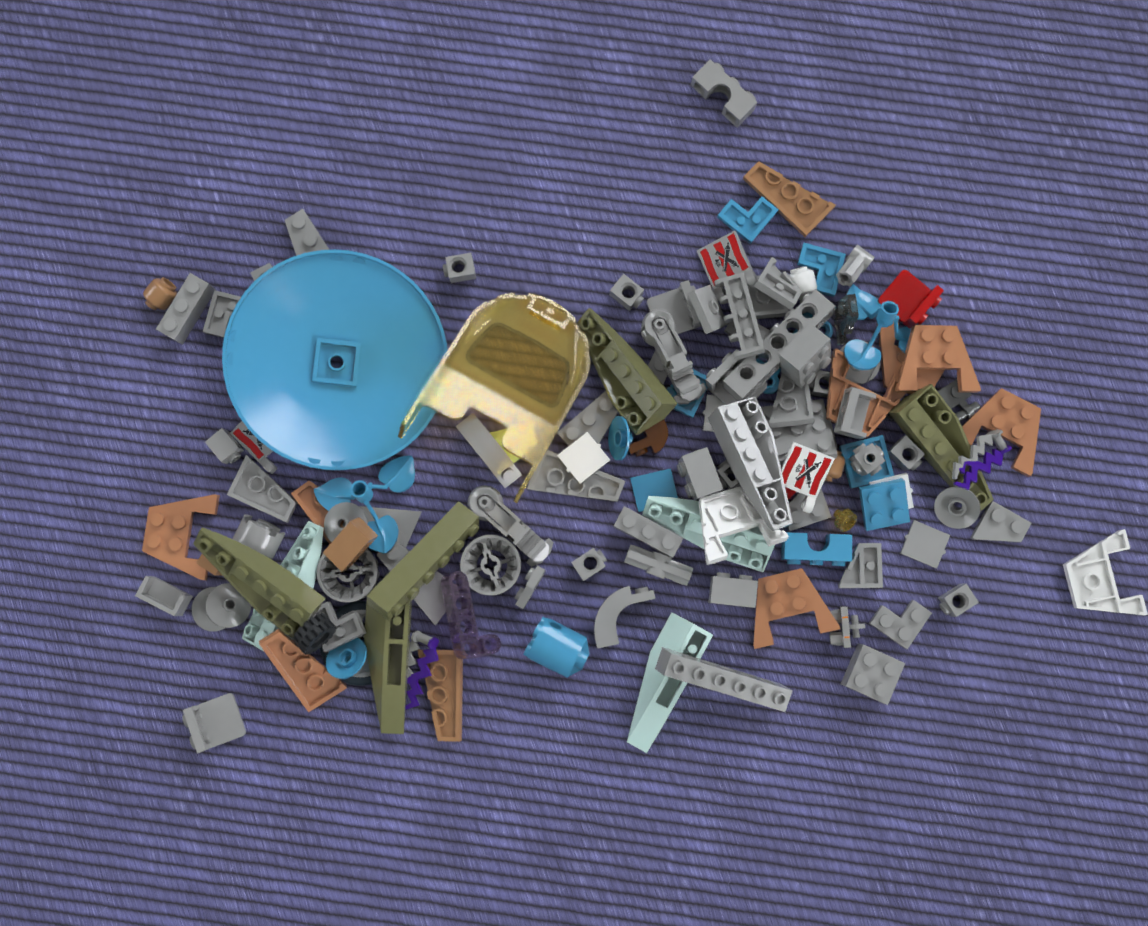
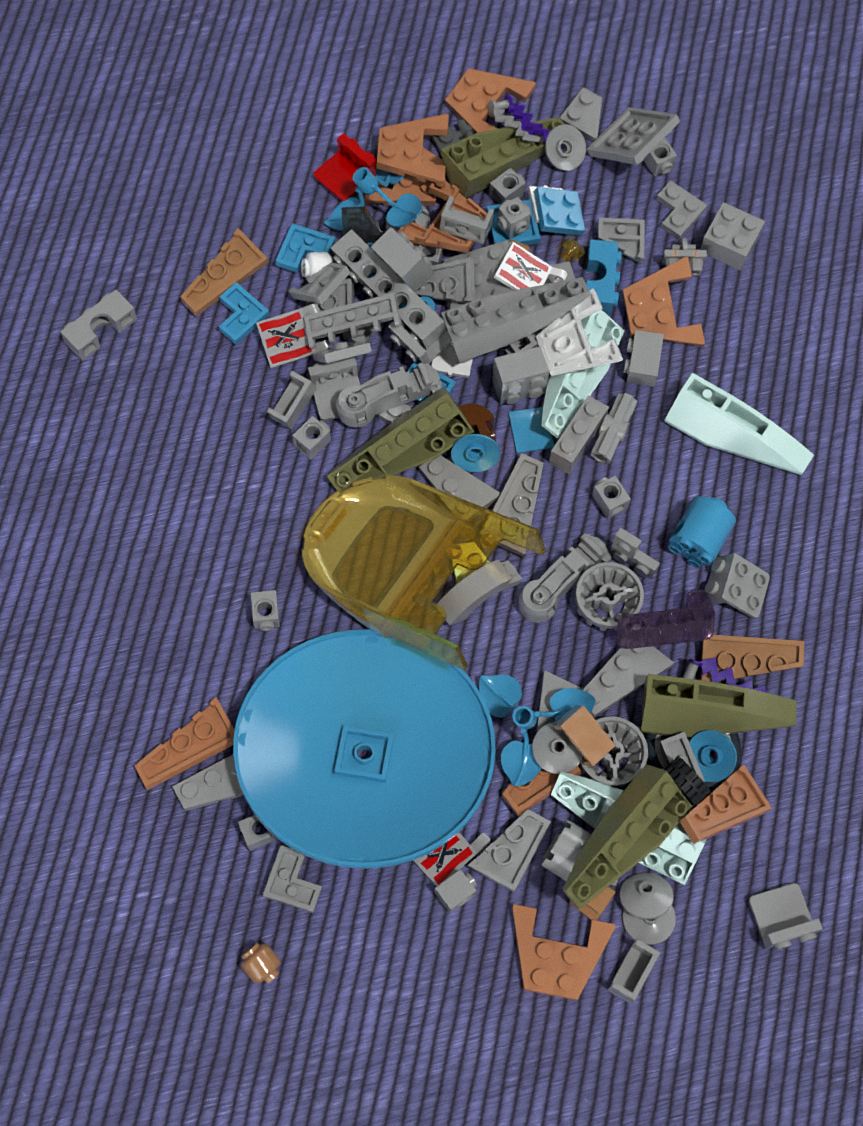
camera: 90 degrees left, 15 degrees down
light grey brick [156,273,216,345] -> none
olive brick [367,501,479,621] -> none
white piece [557,432,610,484] -> none
light grey arch [594,586,655,649] -> none
light grey brick [655,647,792,712] -> none
light grey piece [836,244,875,287] -> none
light grey piece [900,520,950,569] -> none
white wing [1063,529,1148,615] -> none
none -> nougat wing [135,697,235,790]
none -> light grey panel [266,371,316,430]
none -> light grey plate [586,107,680,165]
none -> light grey bracket [703,553,770,618]

